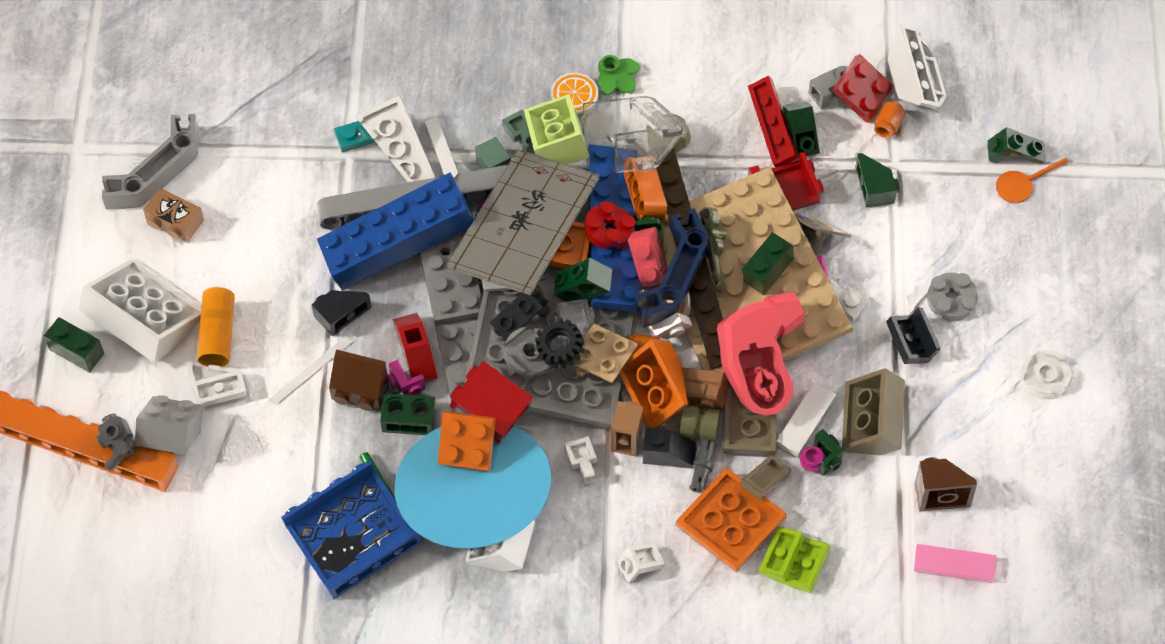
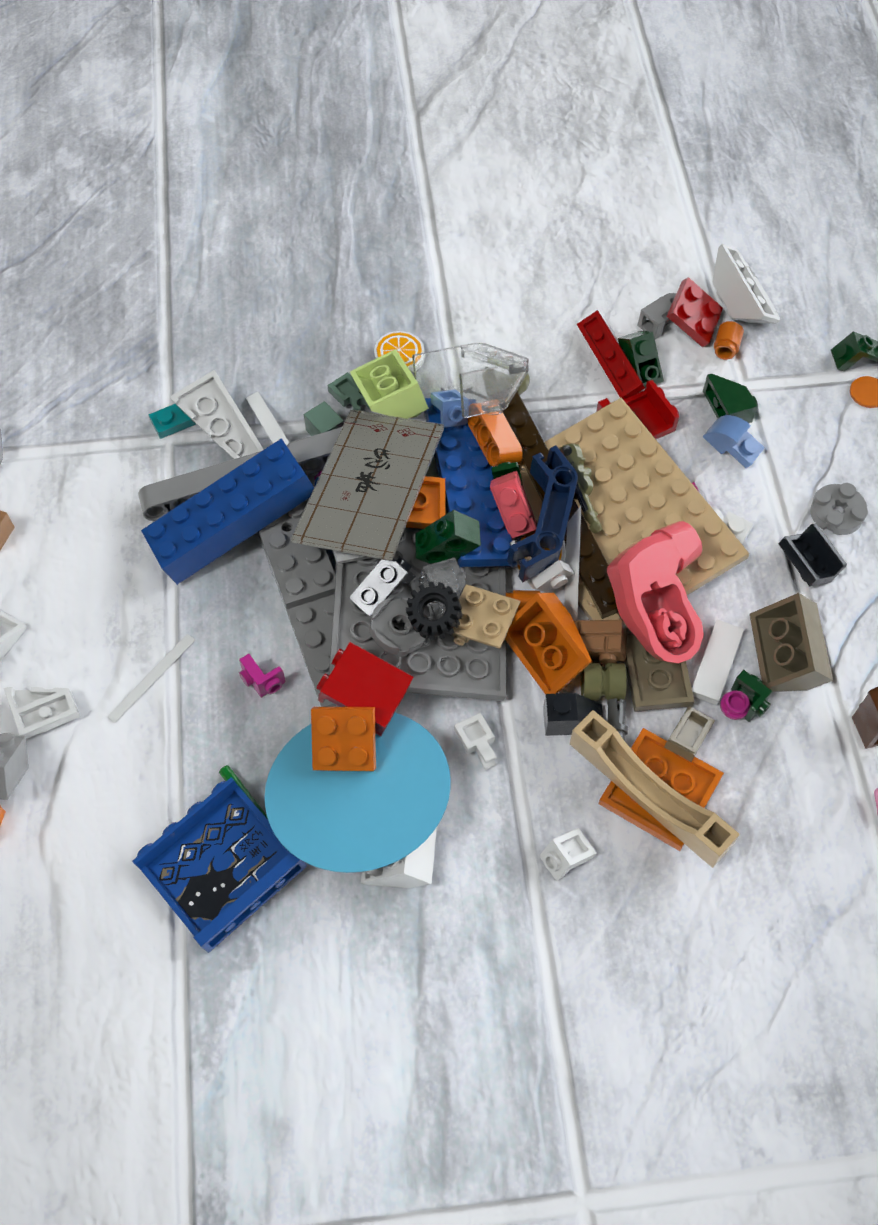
camera: 10 degrees left, 0 degrees up
light orange piece [197,287,235,367] -> none
black slope [311,290,372,337] -> none
reddish brown slope [329,349,389,411] -> none
dark green brick [380,392,437,435] -> none
red slope [393,313,438,382] -> none
red plate [584,201,635,250] -> none
bright green plate [597,55,641,95] -> none
medium nougat brick [611,401,643,457] -> none
dark green brick [742,232,794,295] -> none
lime slope [759,526,830,593] -> none
dark tan shield [795,213,851,256] -> none
none -> medium blue bracket [431,389,468,427]
none -> white sticker [564,506,581,621]
none -> tan arch [570,710,740,868]
none -> medium blue brick [703,415,765,468]

